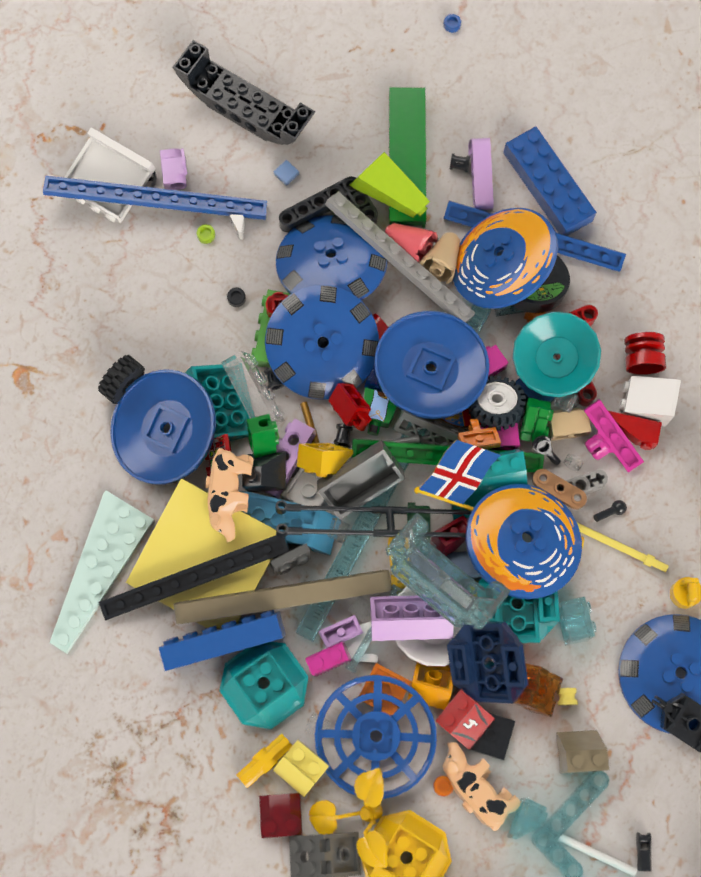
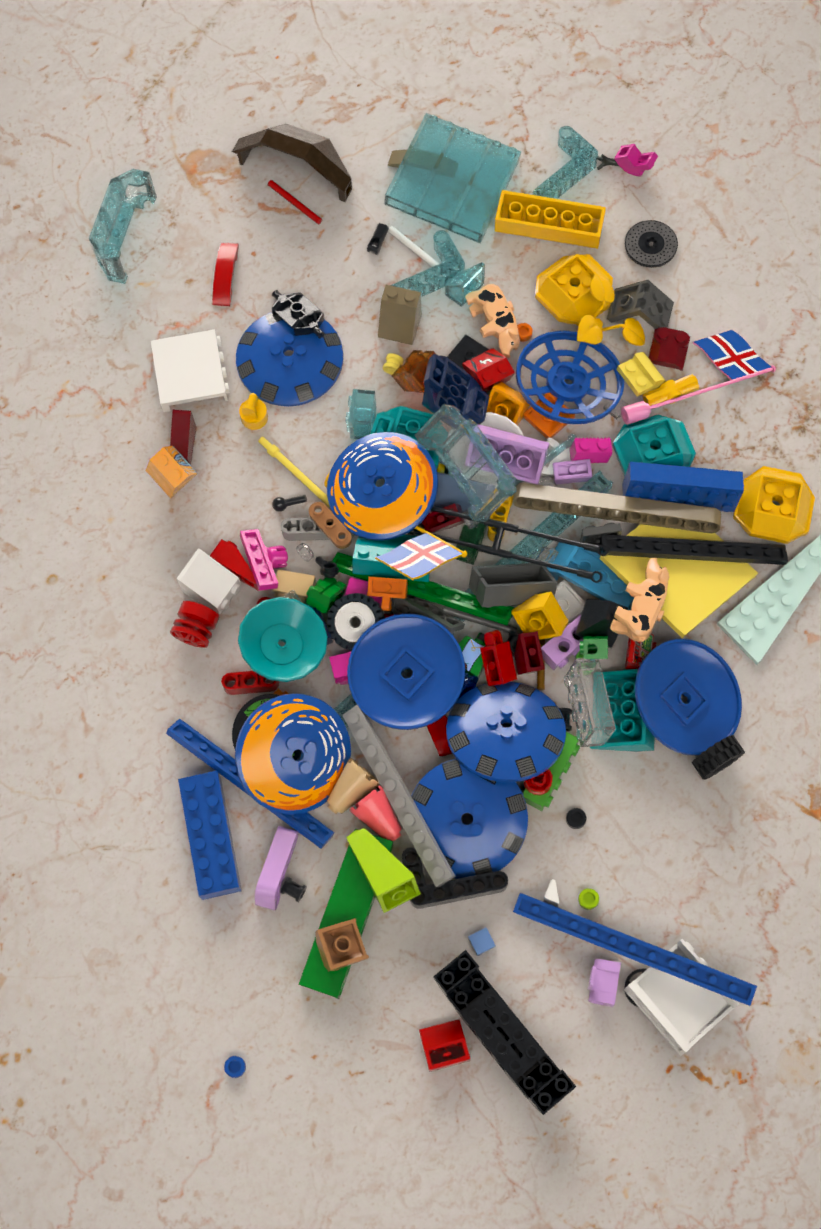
camera: 155 degrees left, 5 degrees down
none -> medium nougat slope [315,918,369,972]
none -> red slope [419,1019,470,1072]
none -> dark red slope [514,631,545,675]
none -> flag [621,330,776,425]
none -> yellow piece [733,466,815,544]

